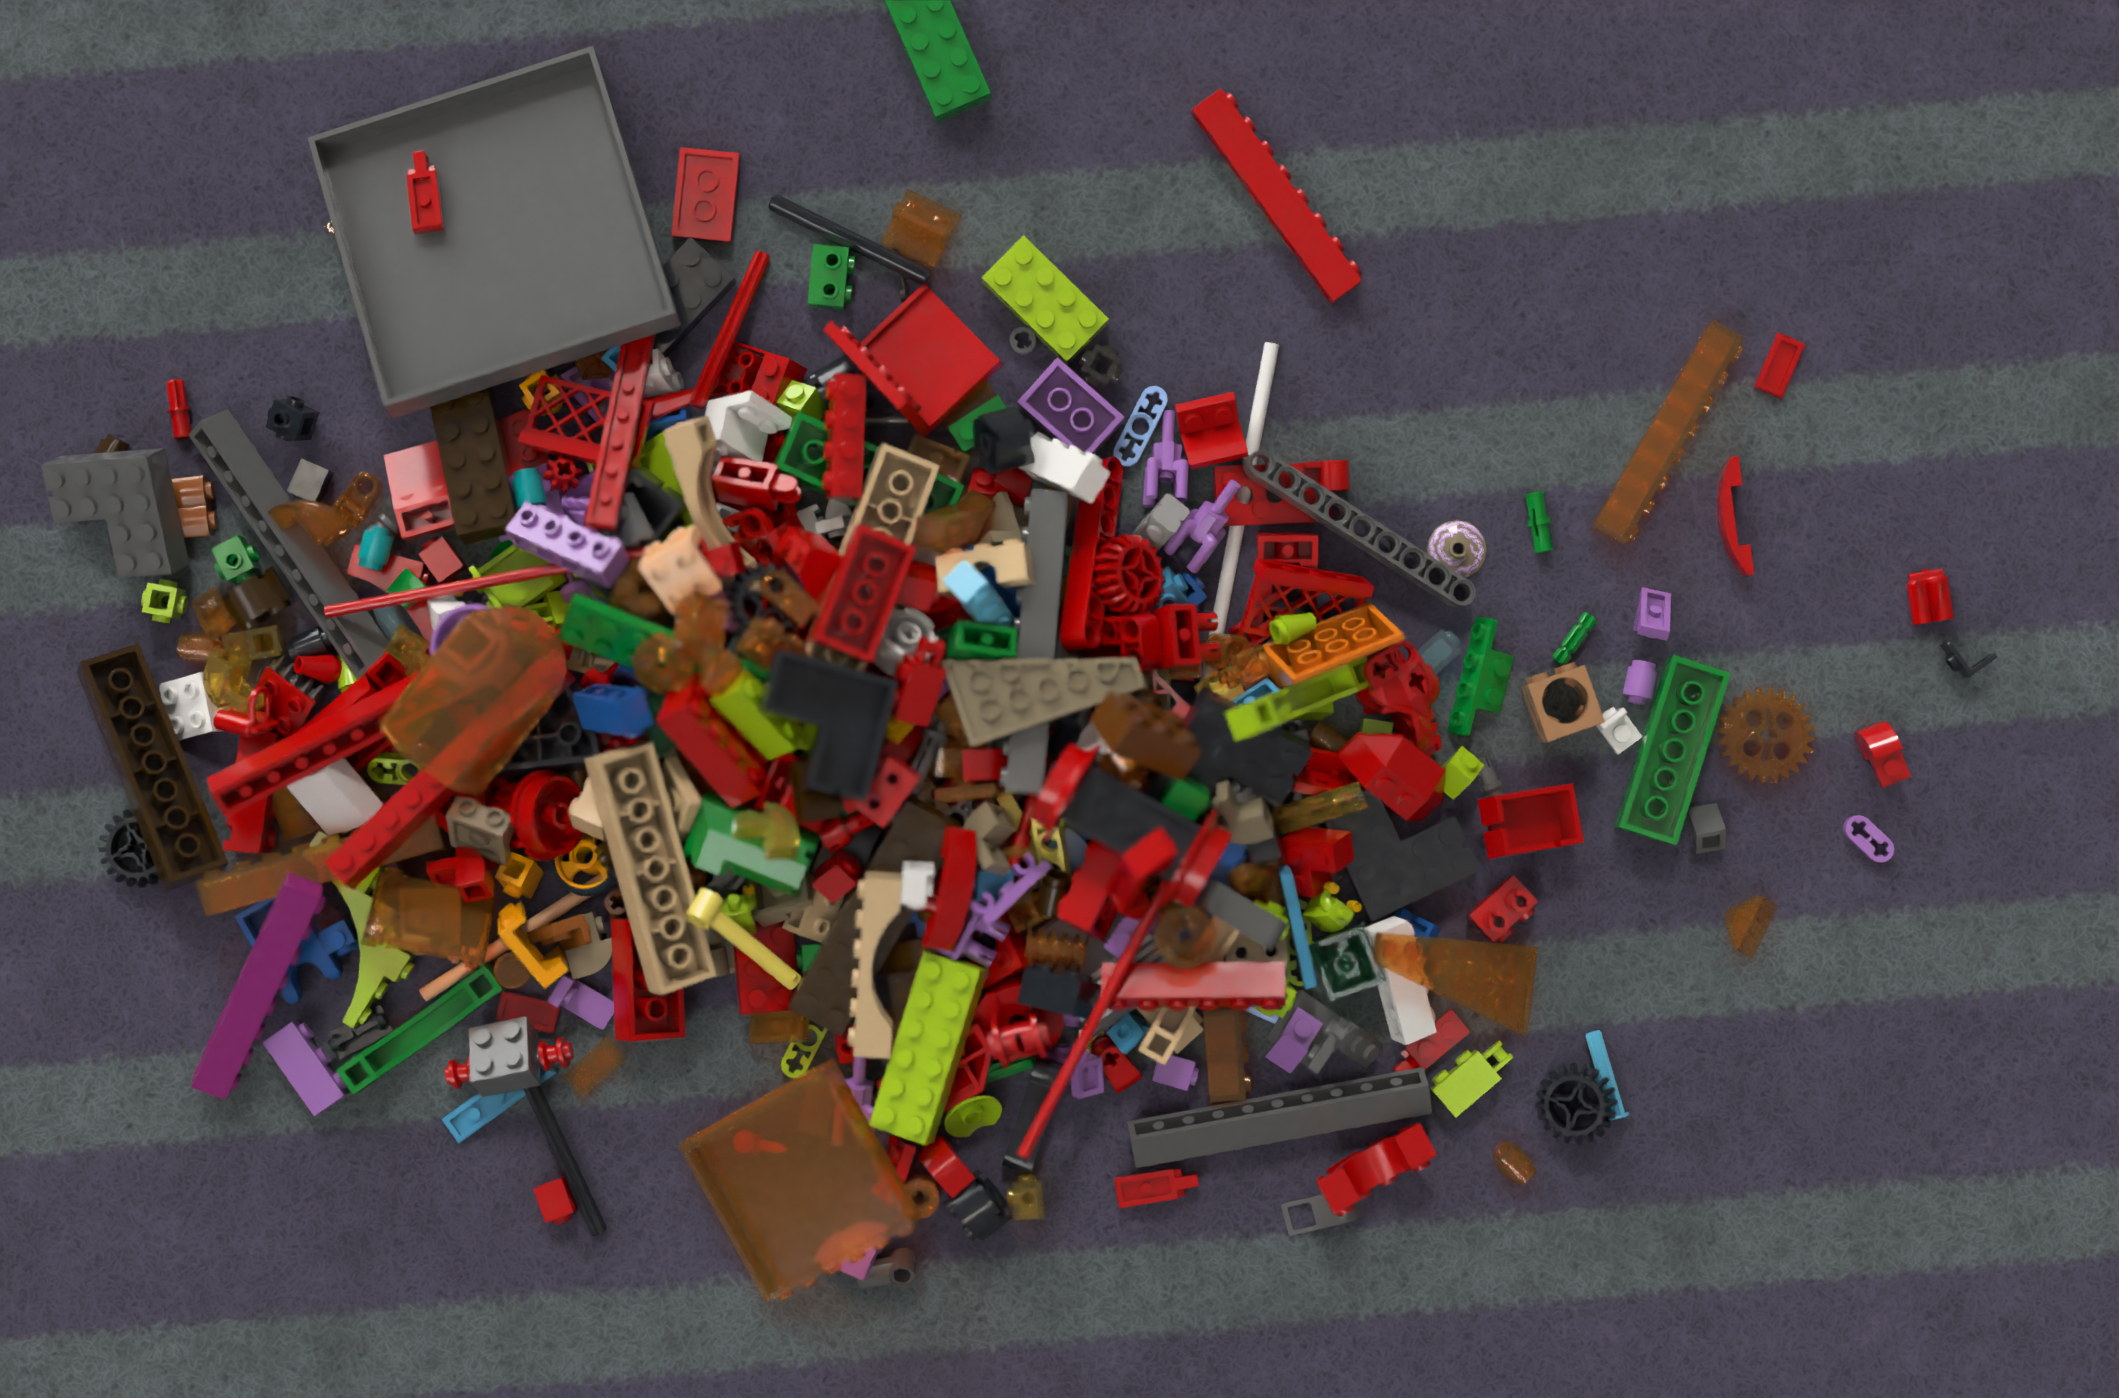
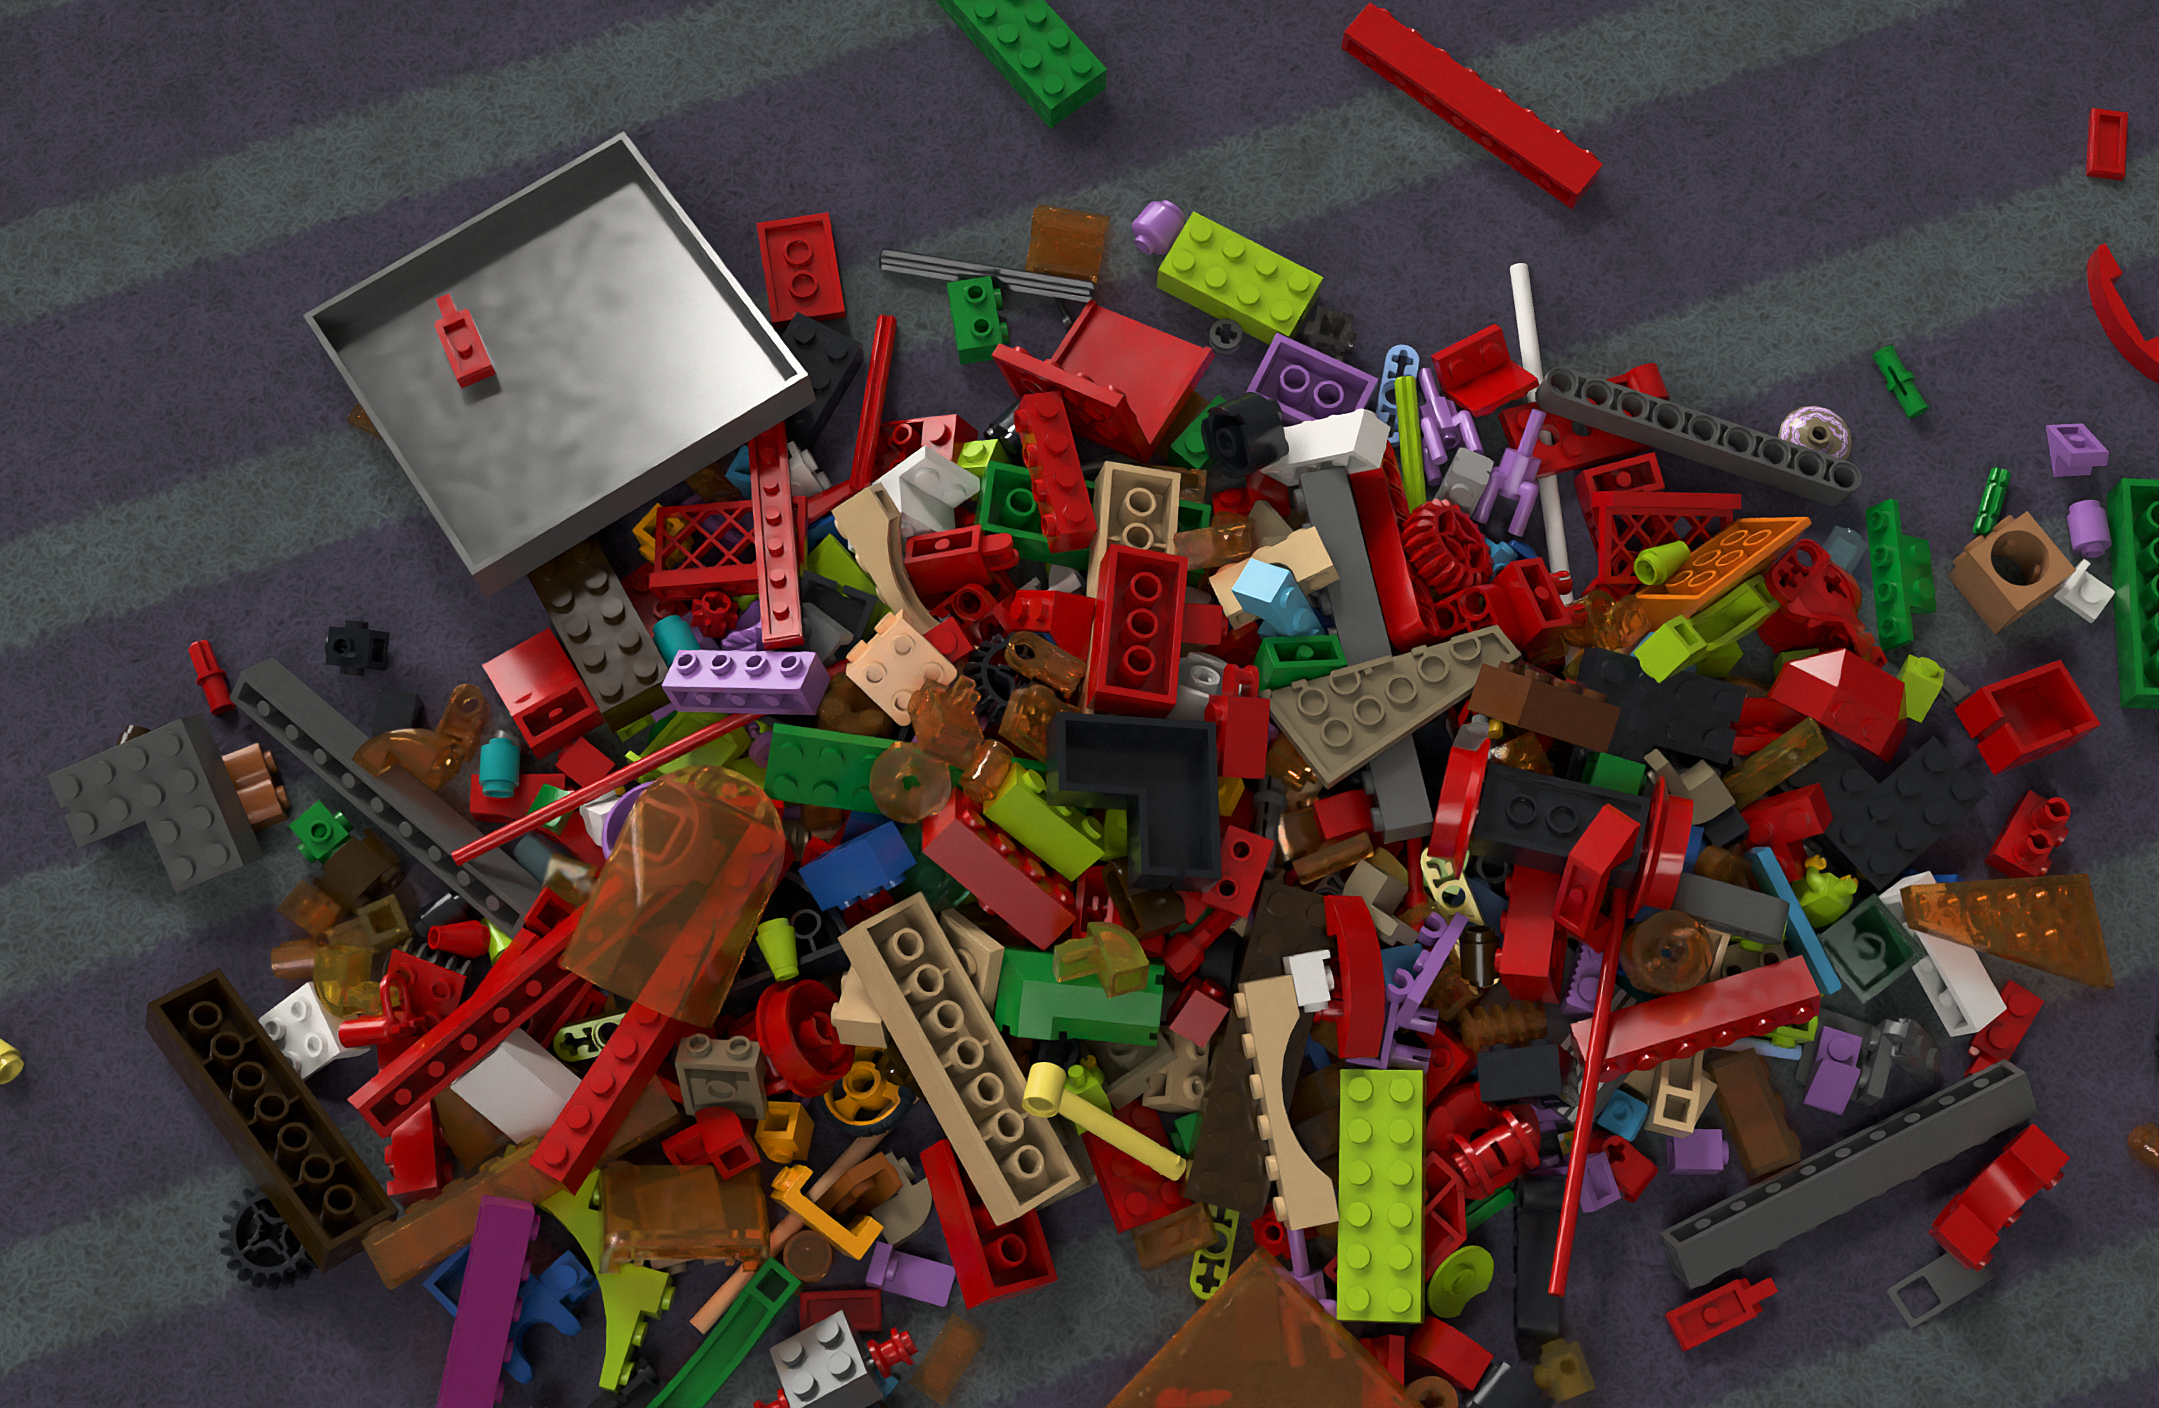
camera: 15 degrees left, 15 degrees down
lime brick [141,579,188,624] -> none
reddish brown bush [604,889,628,919] -> none
lime brick [1430,1040,1513,1118] -> none
clear orange brick [1590,319,1744,546] -> none
none -> lime cone [756,918,799,981]
none -> medium lavender head [1132,200,1185,255]
none -> lime axle [1394,376,1426,514]

